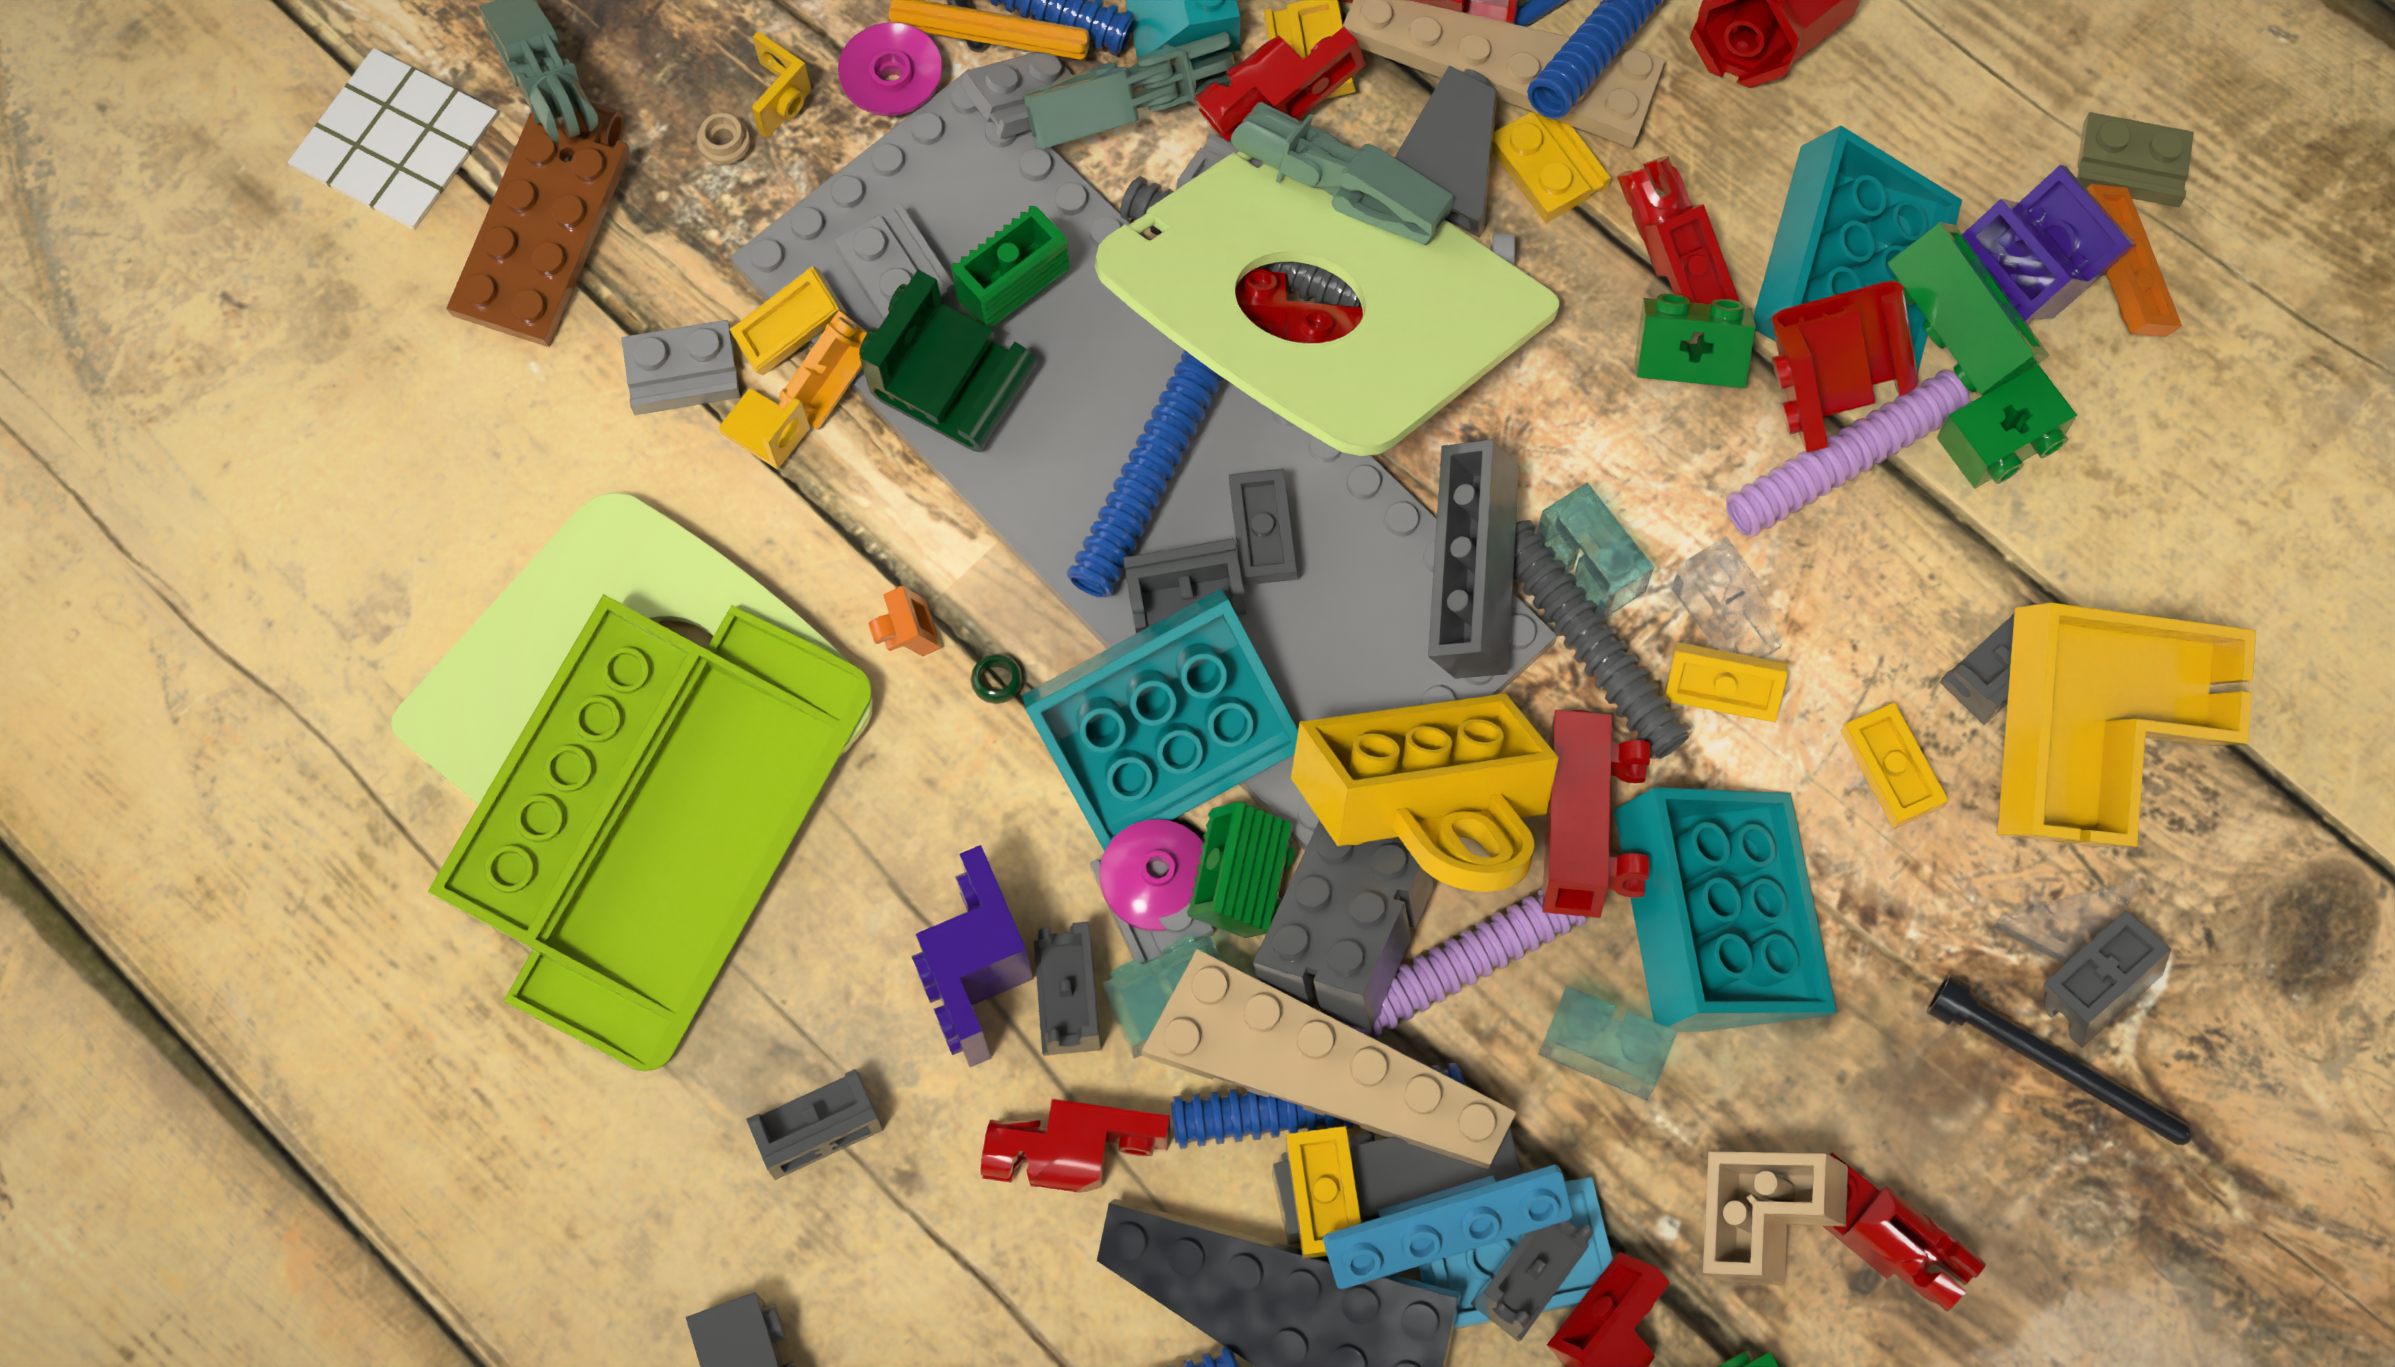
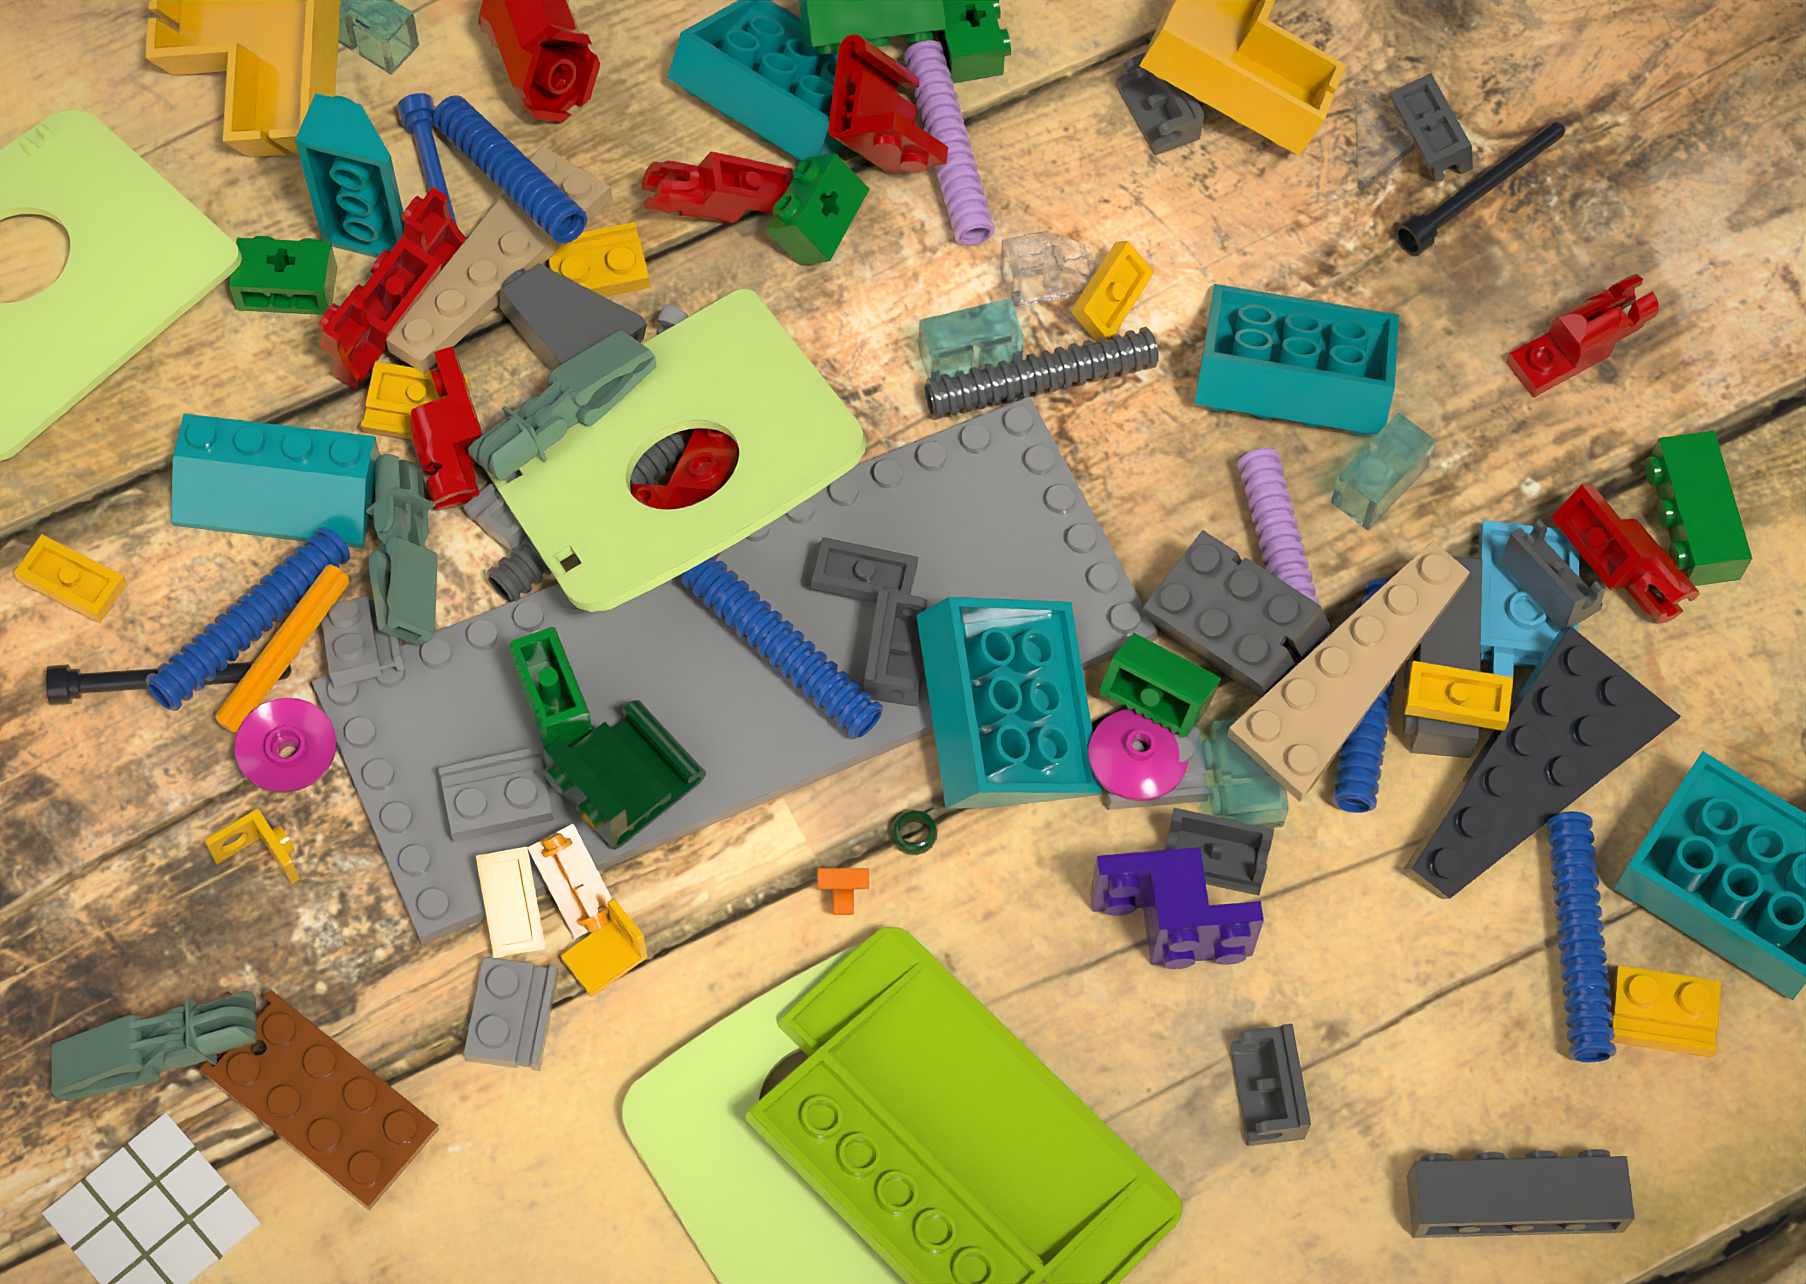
camera: 75 degrees left, 5 degrees down
tan plate [697,113,750,165] -> none
red plate [980,1099,1171,1193] -> none
yellow brick [1291,693,1559,892] -> none
dark azure bracket [1323,1165,1573,1289] -> none
dark grey brick [1428,439,1519,679] -> none
red brick [1542,710,1650,918] -> none
tan brick [1703,1152,1848,1285] -> none
yellow plate [1840,702,1949,830] -> none

